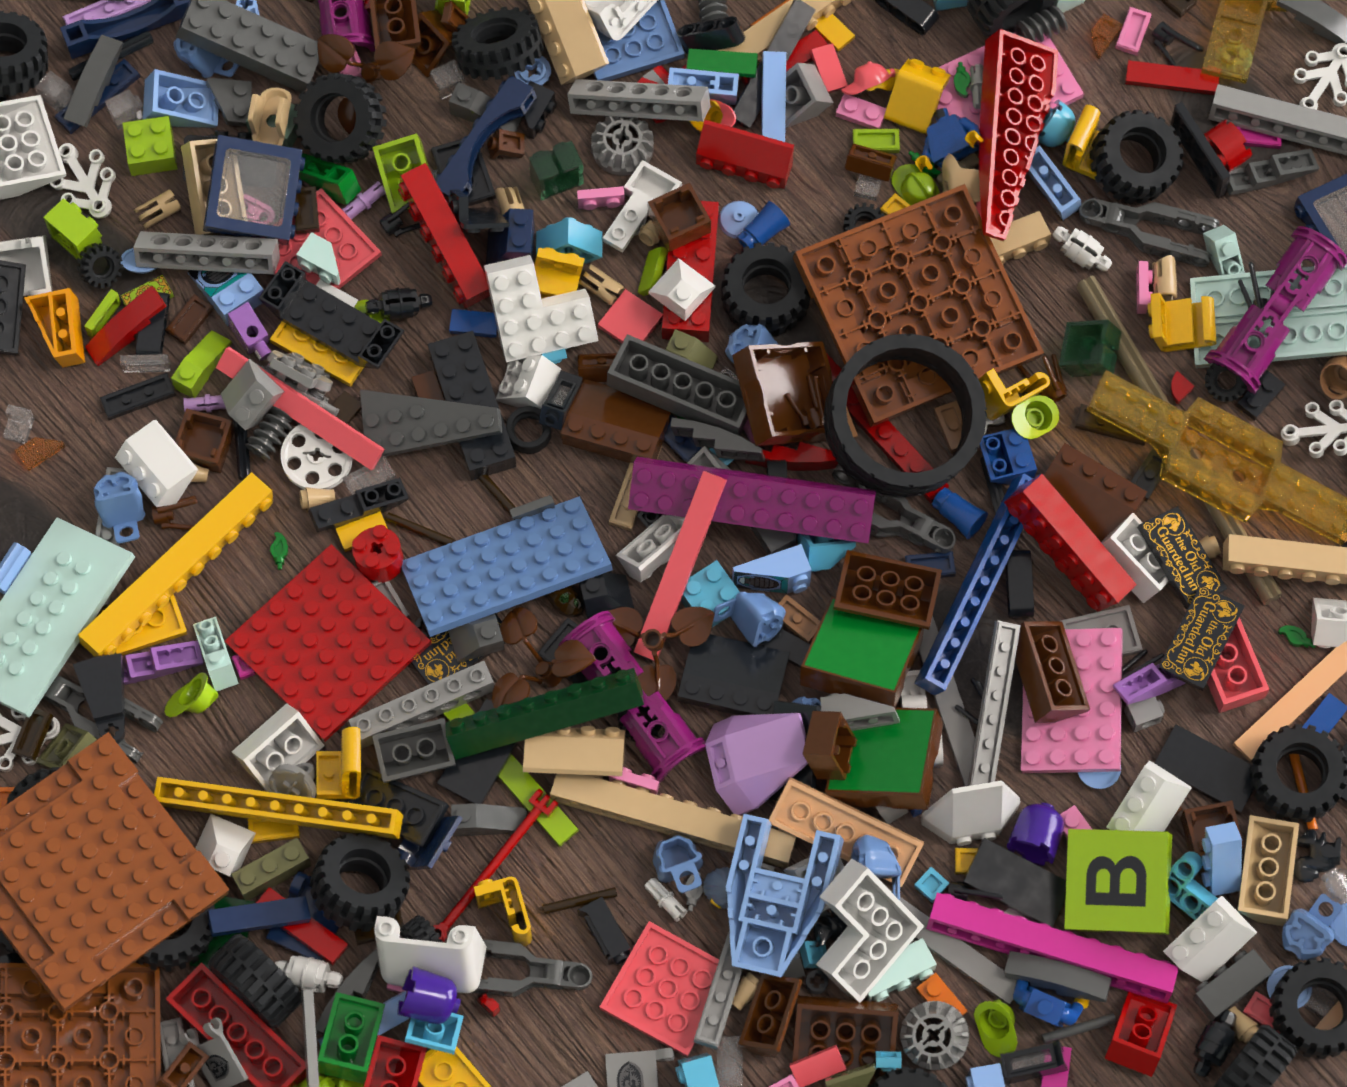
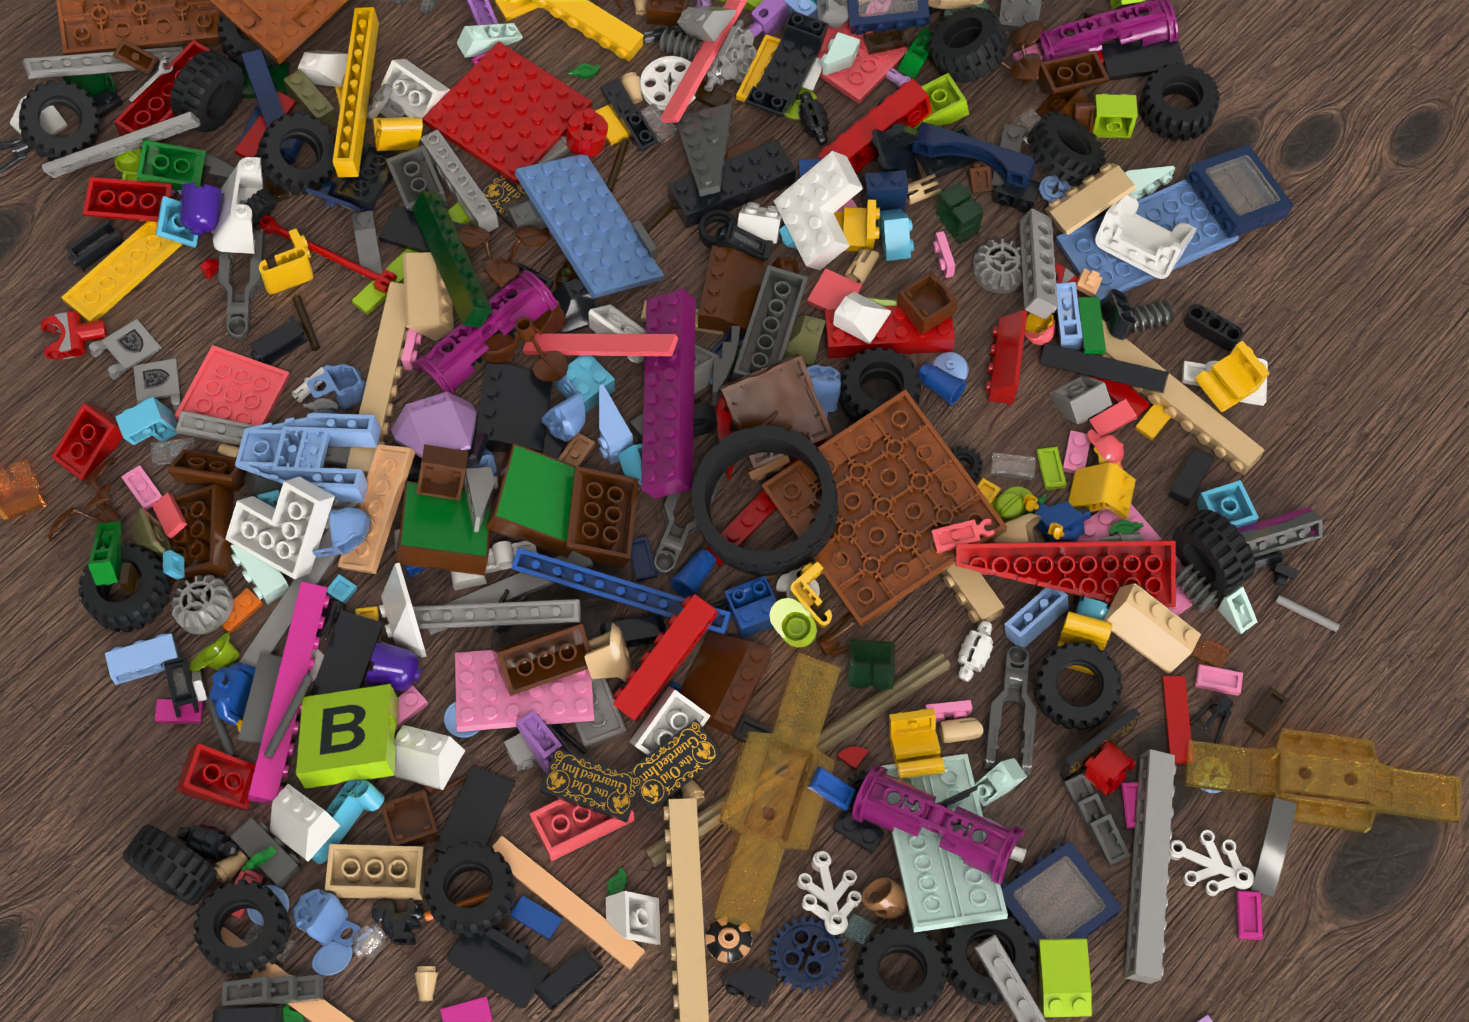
camera: 80 degrees right, 5 degrees down
lime piece [165,672,218,717] -> none
white piece [275,956,343,993] -> none
white plate [603,160,682,253] -> none
light blue tile [761,51,786,142] -> none
reddish brown slope [845,144,897,182] -> none
light blue brick [1202,822,1242,896] -> none
none -> light grey tile [192,670,207,702]
none -> green piece [241,845,276,872]
none -> dark grey bar [264,675,313,759]
none -> tan piece [585,623,633,684]
none -> blue tile [807,767,856,810]
none -> coral plate [931,519,995,553]
none -> light nougat tile [1076,268,1102,297]
none -> tan slope [1103,583,1201,674]

